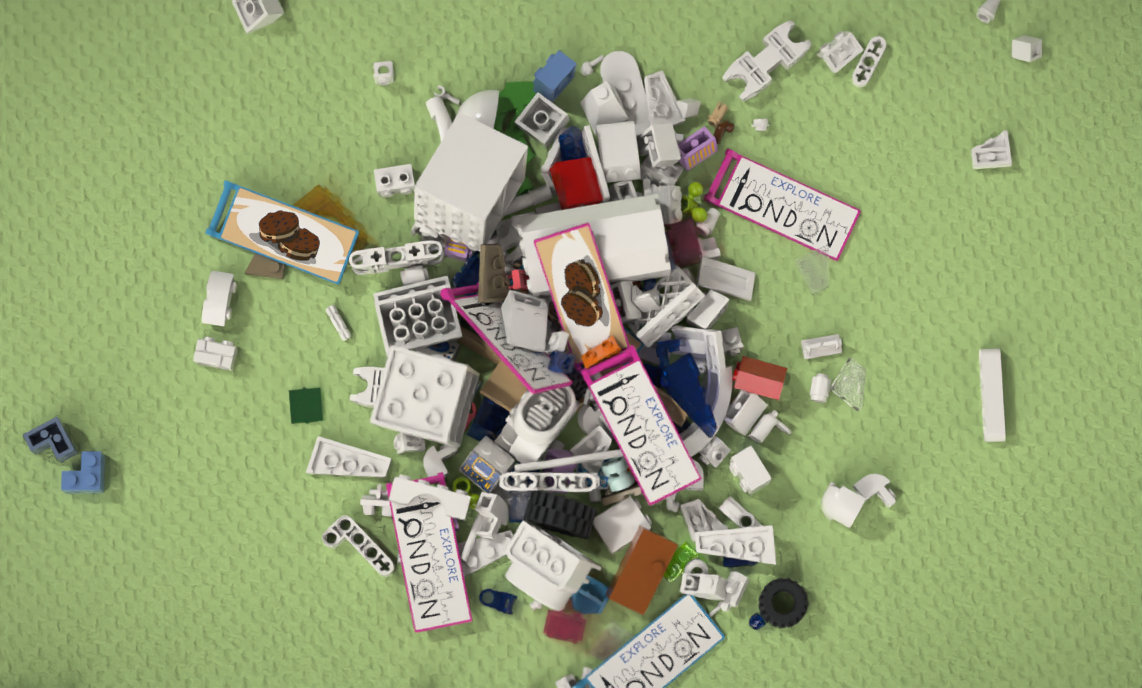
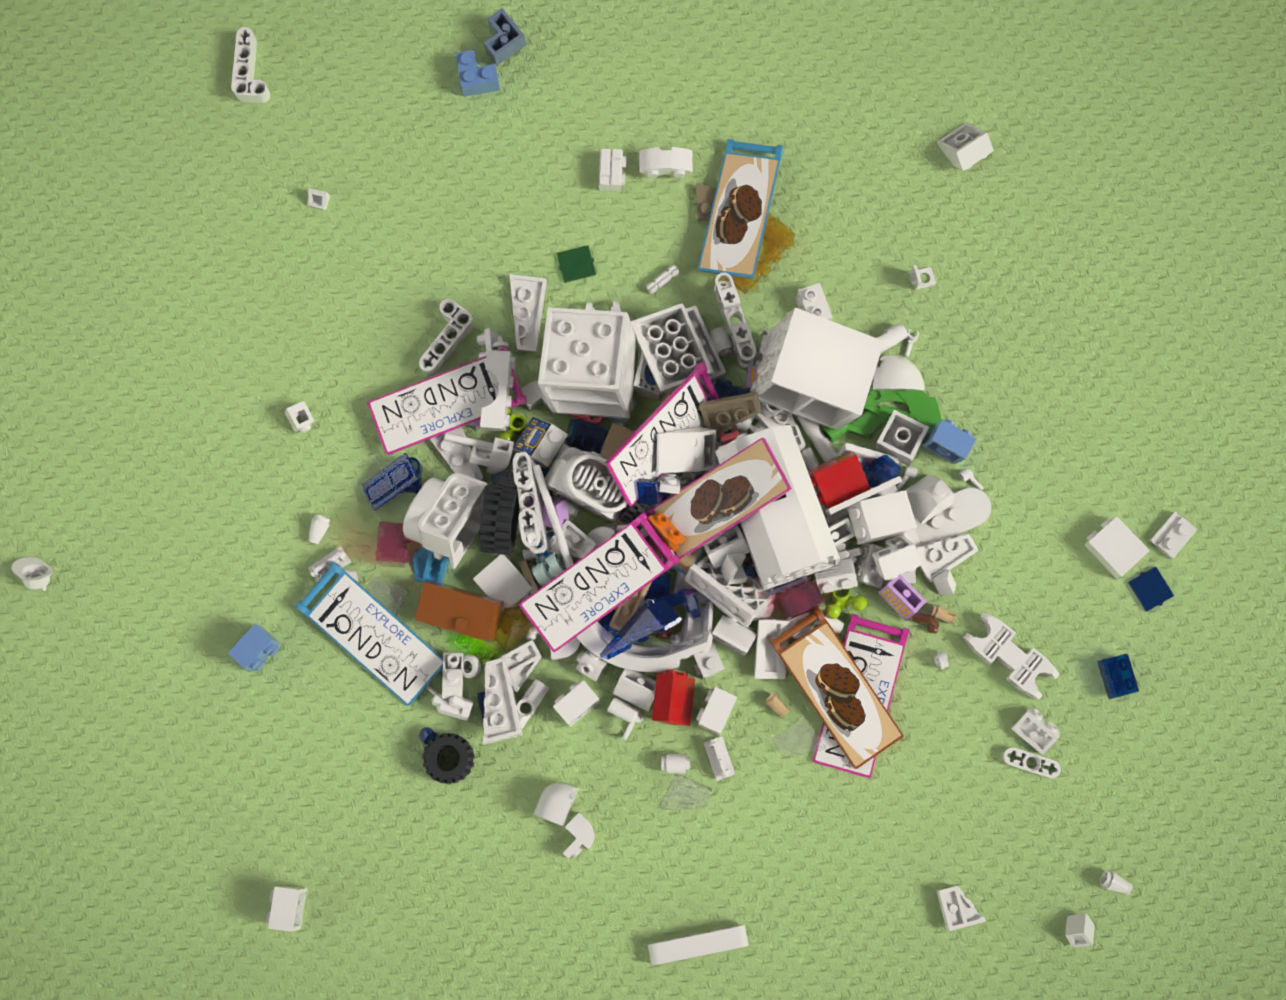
camera: 80 degrees right, 0 degrees up
none -> white slope [307,188,330,210]
none -> clear blue piece [362,453,419,511]
none -> clear yellow slope [495,605,532,651]
none -> white brick [696,687,737,736]
none -> tan pin [765,693,790,718]
none -> flag [769,607,903,769]
none -> white hand [897,467,918,491]

